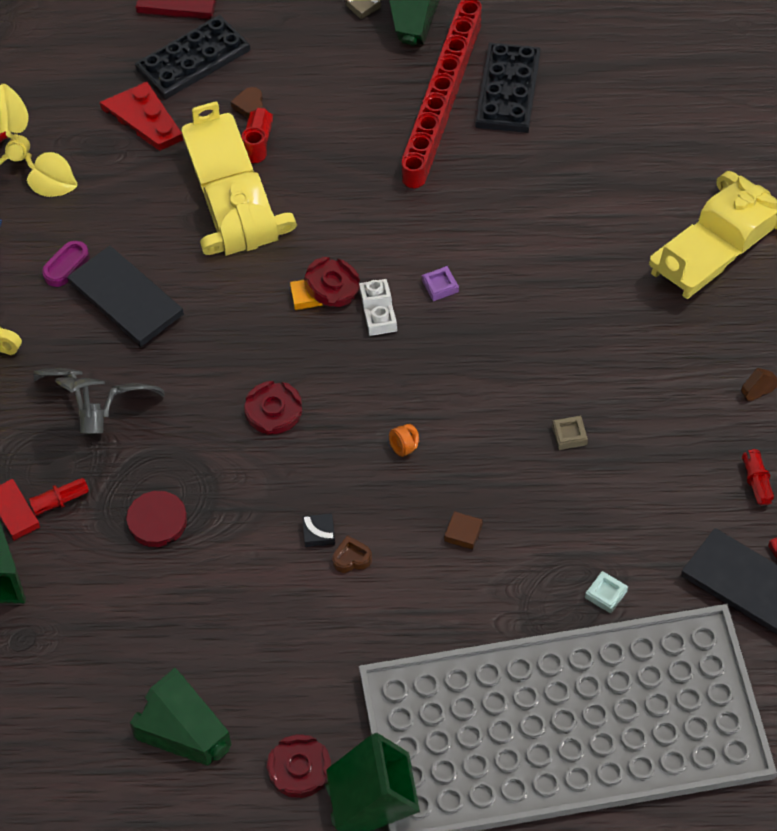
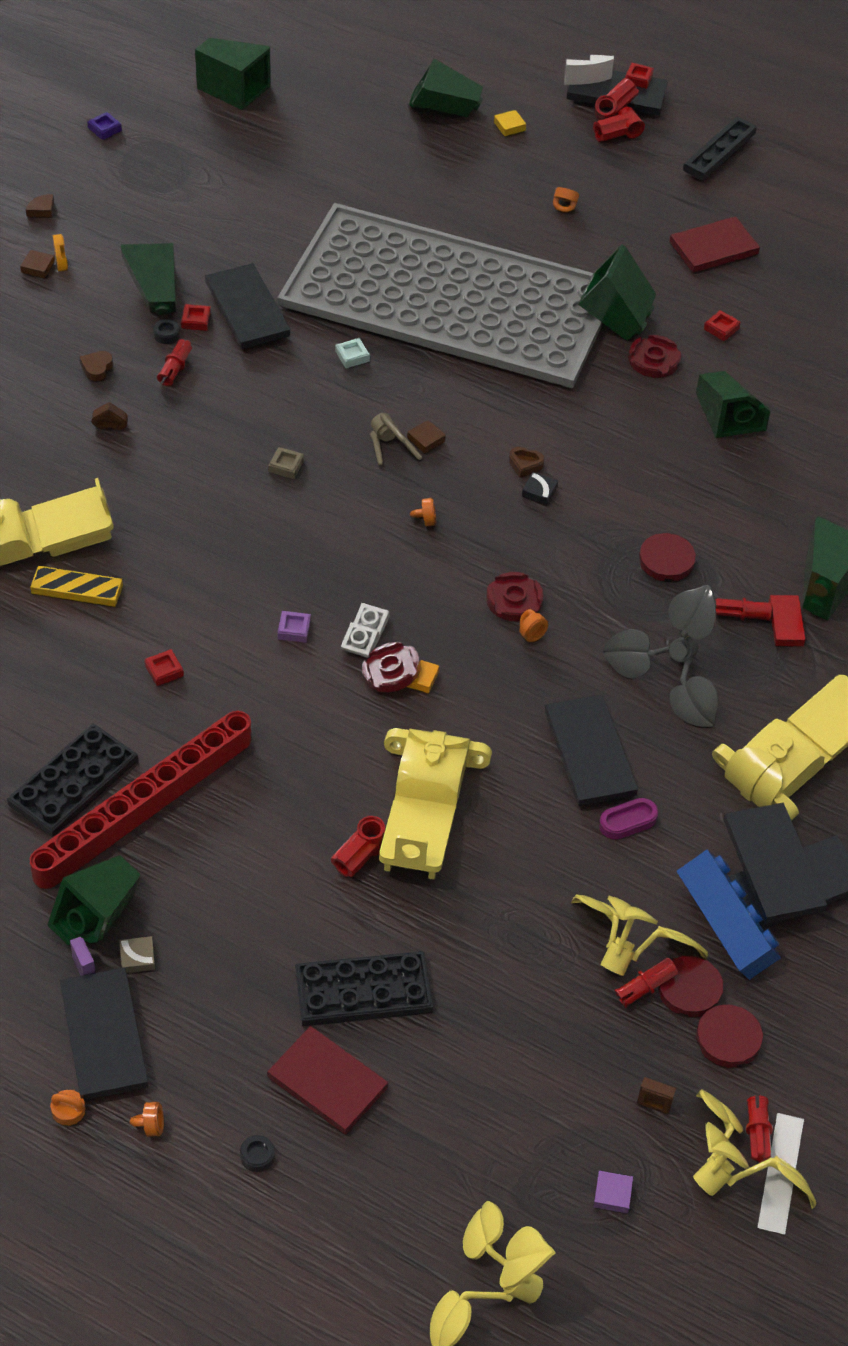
camera: 155 degrees left, 5 degrees down
red wing [100,82,183,151] -> none
reddish brown tile [231,87,263,118] -> none
none -> yellow tile [30,566,123,607]
none -> red tile [144,649,184,686]
none -> dark tan plant [369,413,422,466]
none -> orange tile [519,609,549,642]

